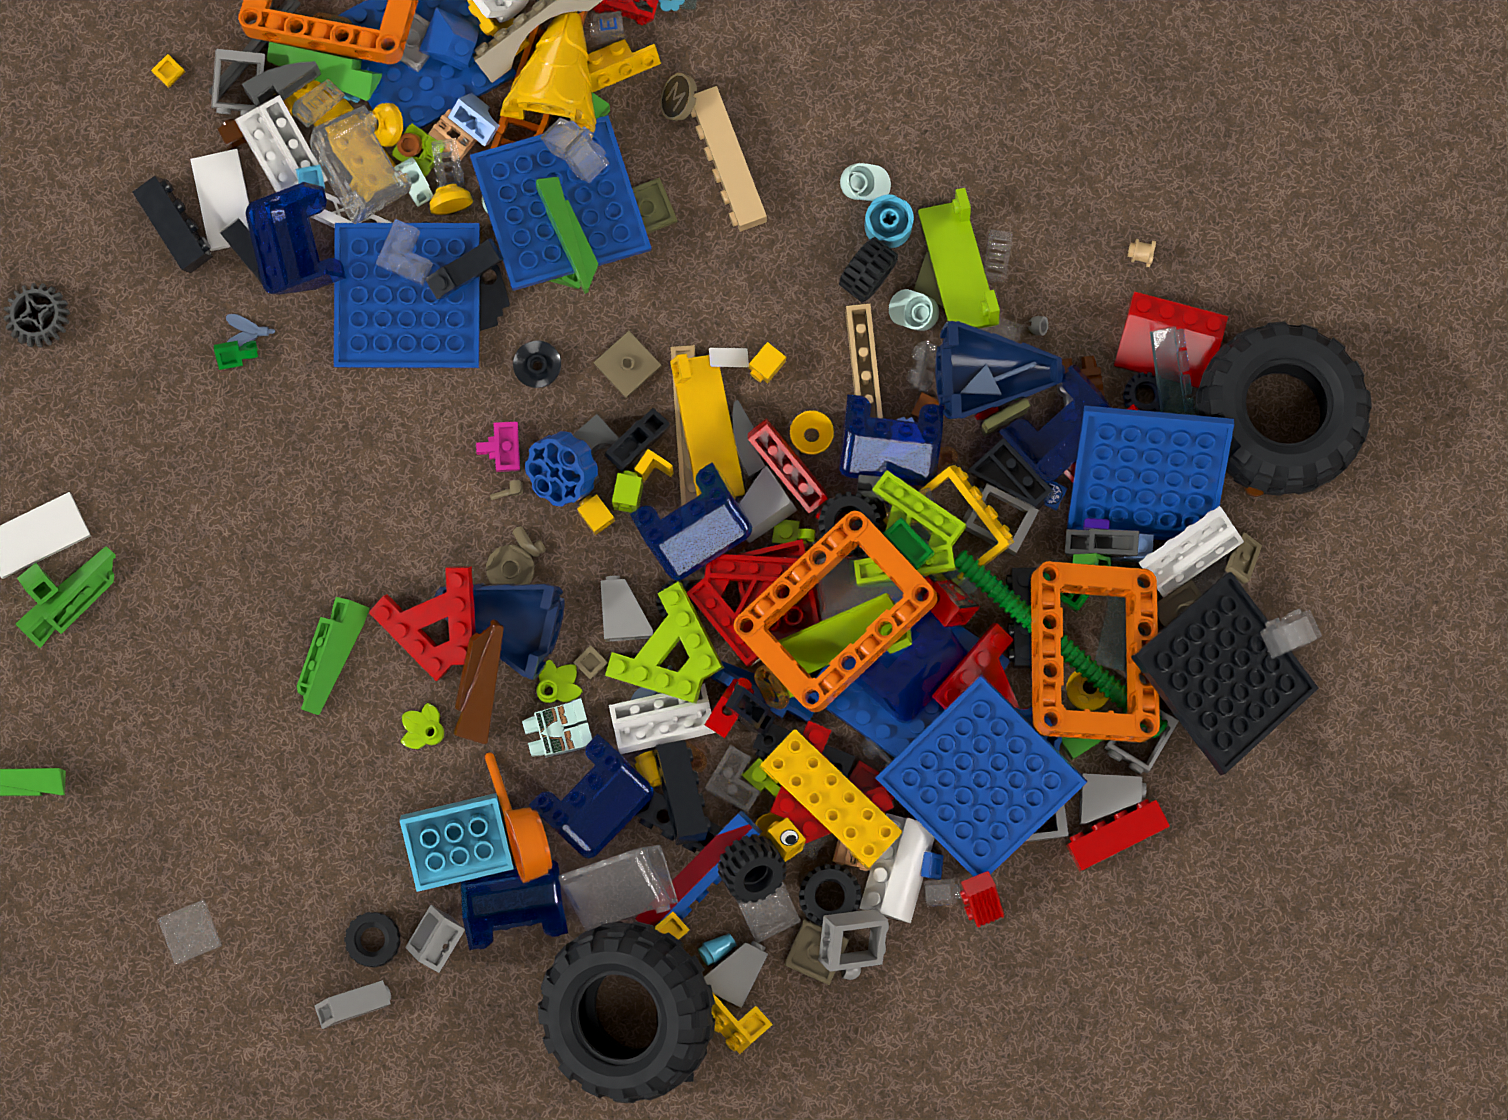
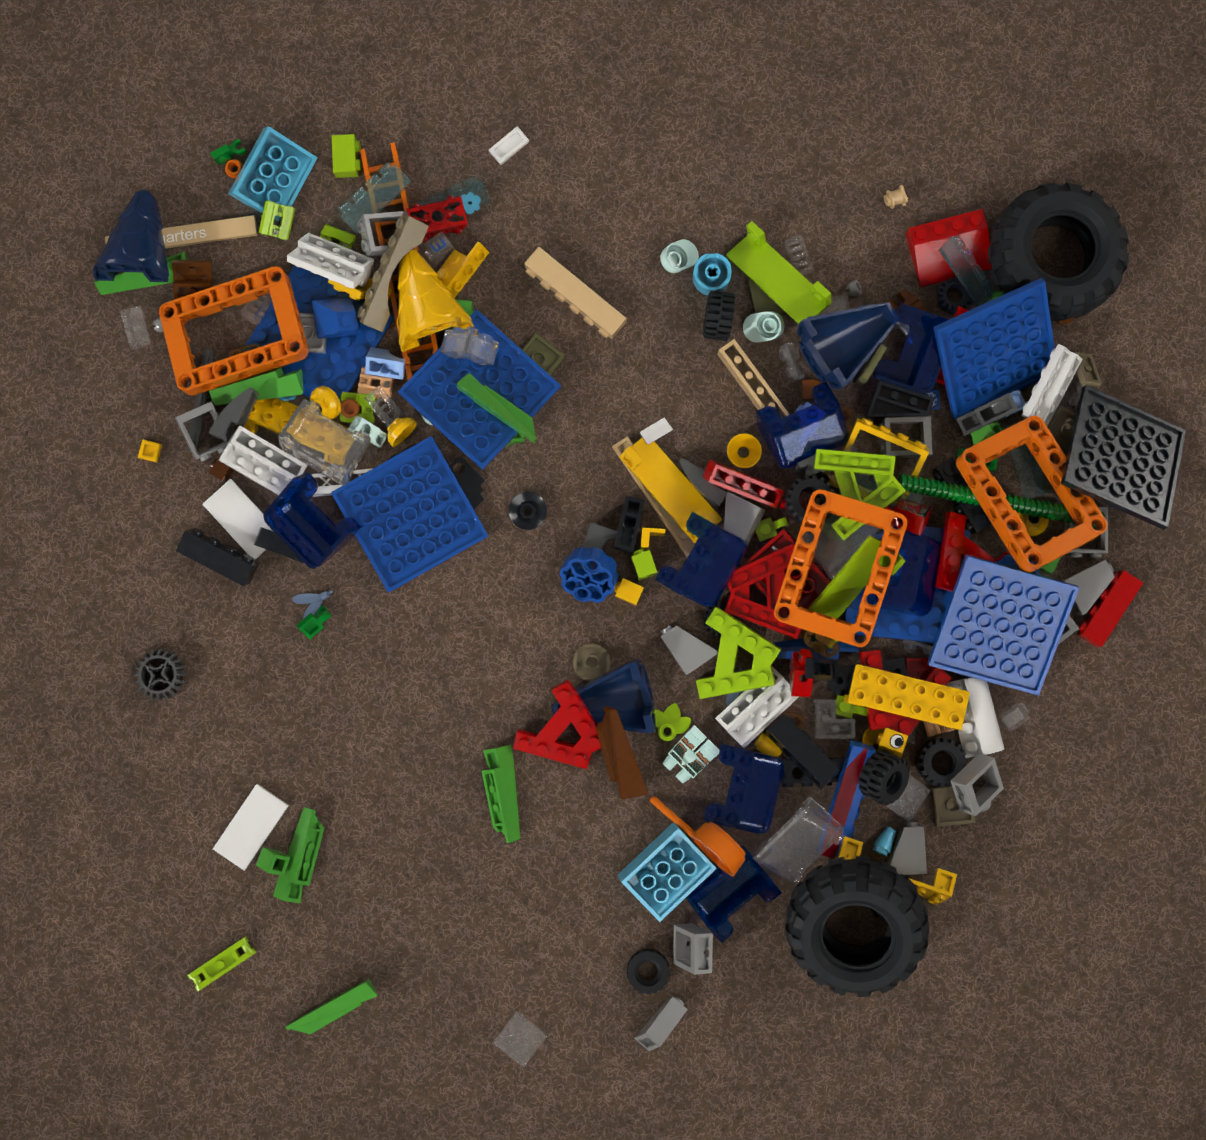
camera: 25 degrees left, 5 degrees up
clear slope [292,79,345,127] -> none
medium azure tile [296,165,325,193] -> none
clear brick [376,219,433,286] -> none
lime plate [401,703,444,749] -> none
black slope [425,238,504,300] -> none
dark pink hinge [476,422,520,472] -> none
dark tan hand [490,480,523,500] -> none
dark tan arm [512,526,546,557] -> none
dark tan tile [573,645,608,680] -> none
dark tan plate [593,331,662,399] -> none
tile [660,73,697,121] -> none
yellow brick [749,342,786,384] -> none
green tile [883,517,935,570] -> none
blue tile [921,852,944,880] -> none
red brick [959,871,1004,927] -> none
sand blue piece [960,362,1037,395] -> none
dark purple tile [1083,518,1109,530] -> none
clear brick [1260,608,1322,659] -> none

